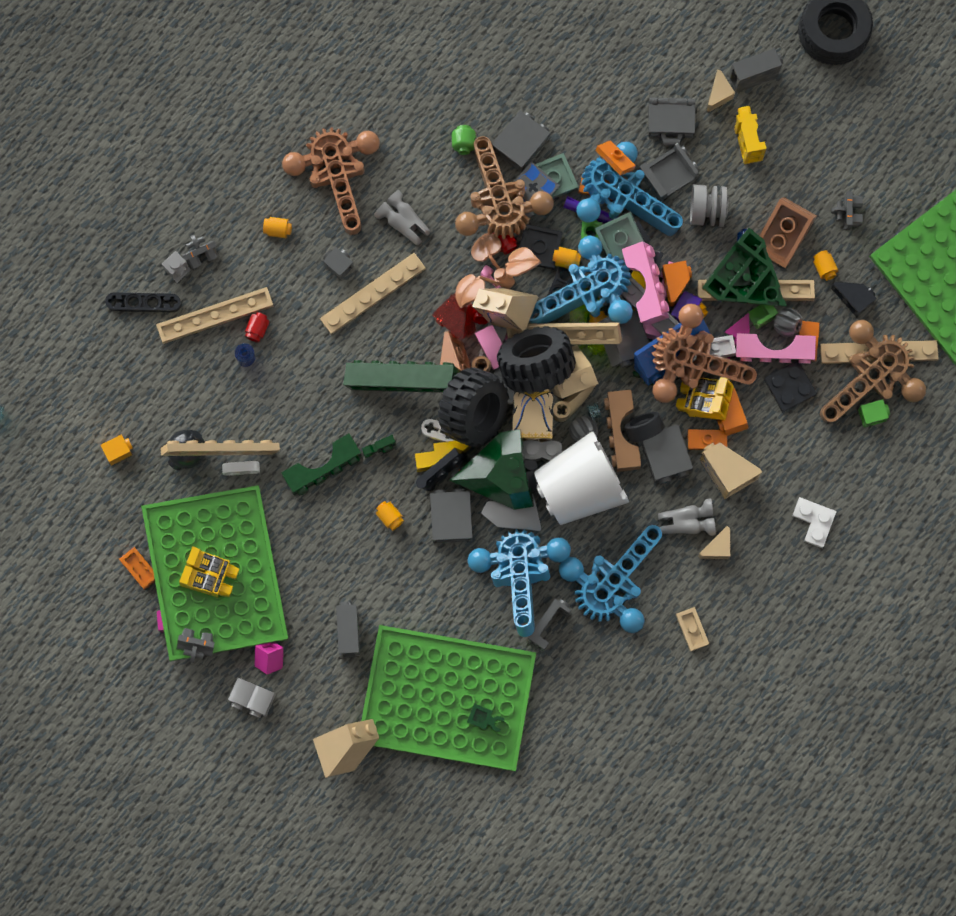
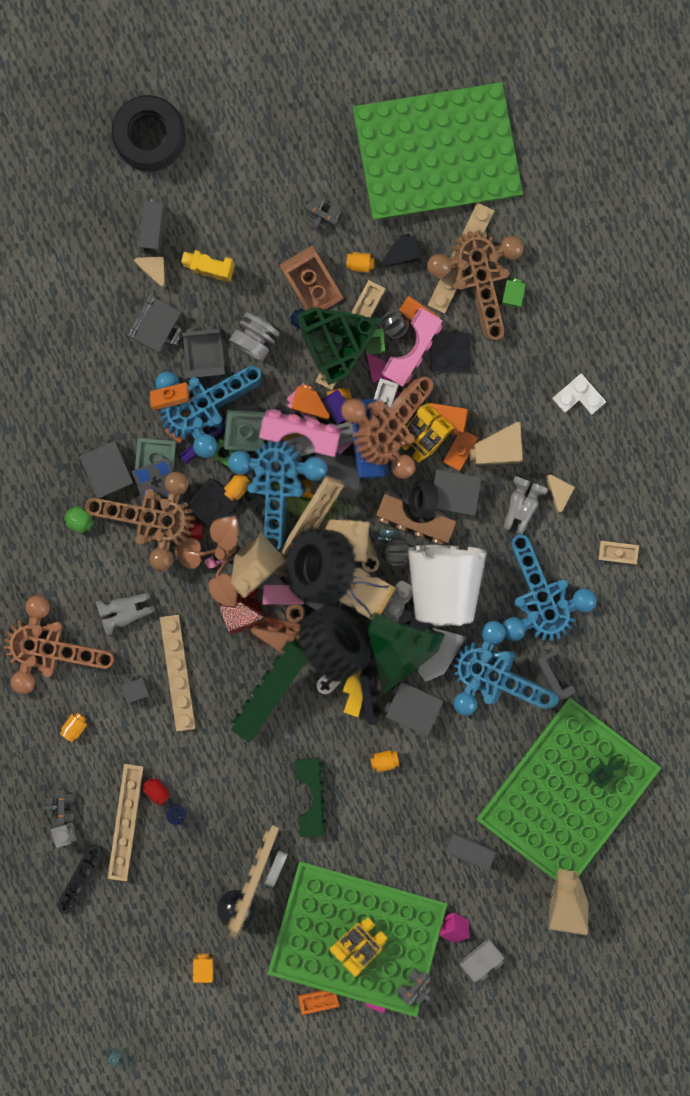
camera: 60 degrees left, 10 degrees up
dark green plate [362,435,396,458] -> none

